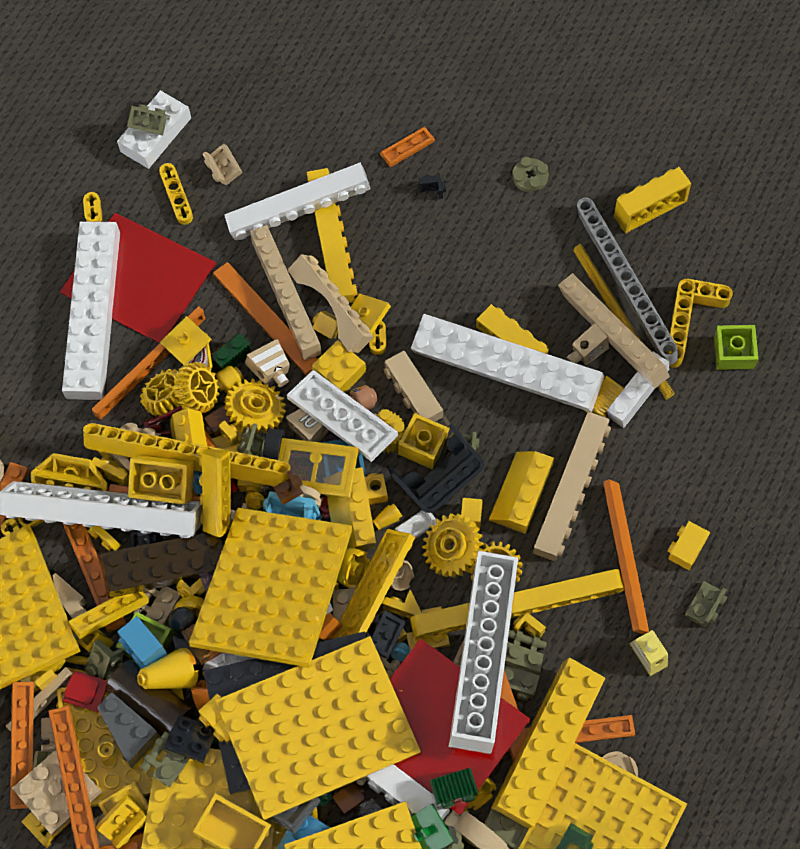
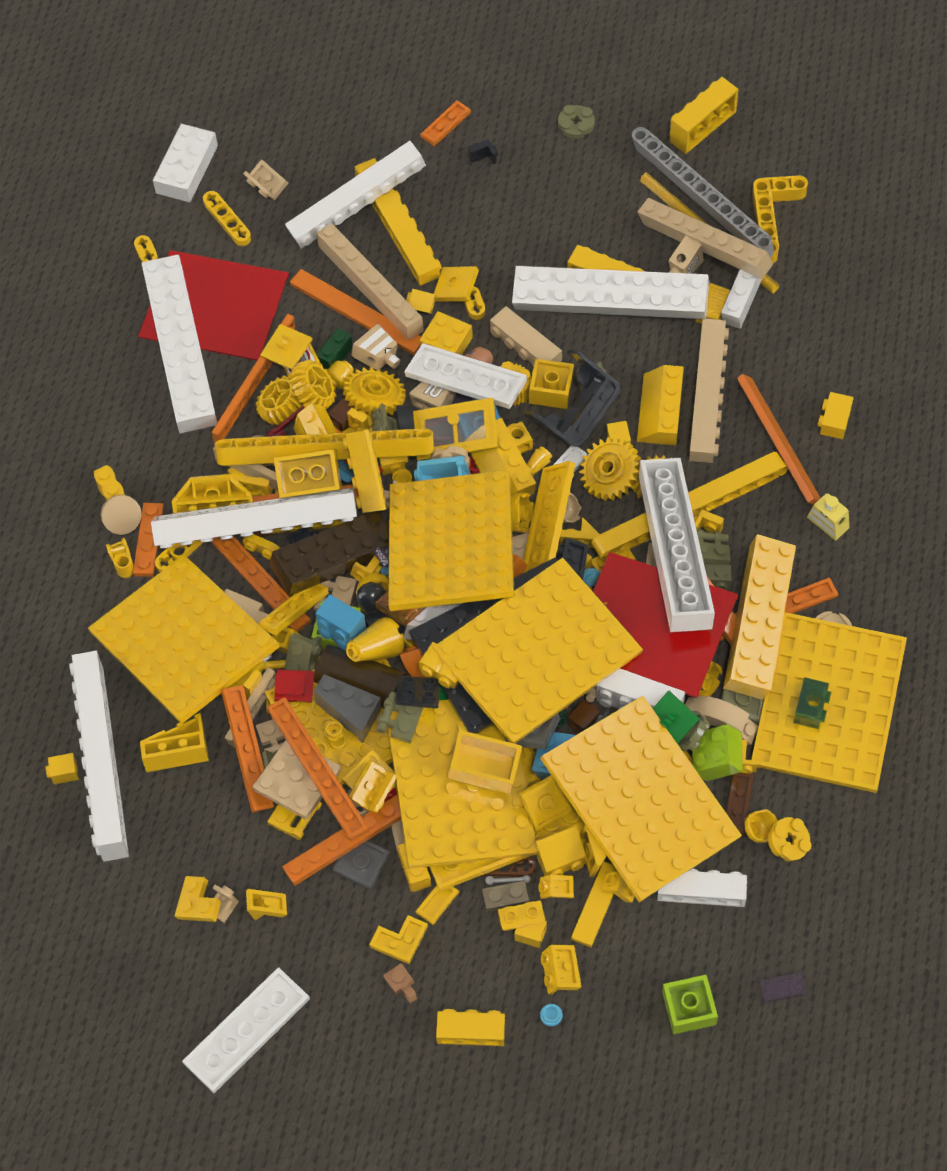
camera: 15 degrees left, 5 degrees down
olive bracket [127,104,170,136] -> none
reddish brown bracket [273,470,303,505] -> none
tan arch [288,254,373,353] -> none
dark green brick [430,768,478,810] -> none
olive bracket [685,581,727,628] -> none
lime brick [714,325,758,370] -> none

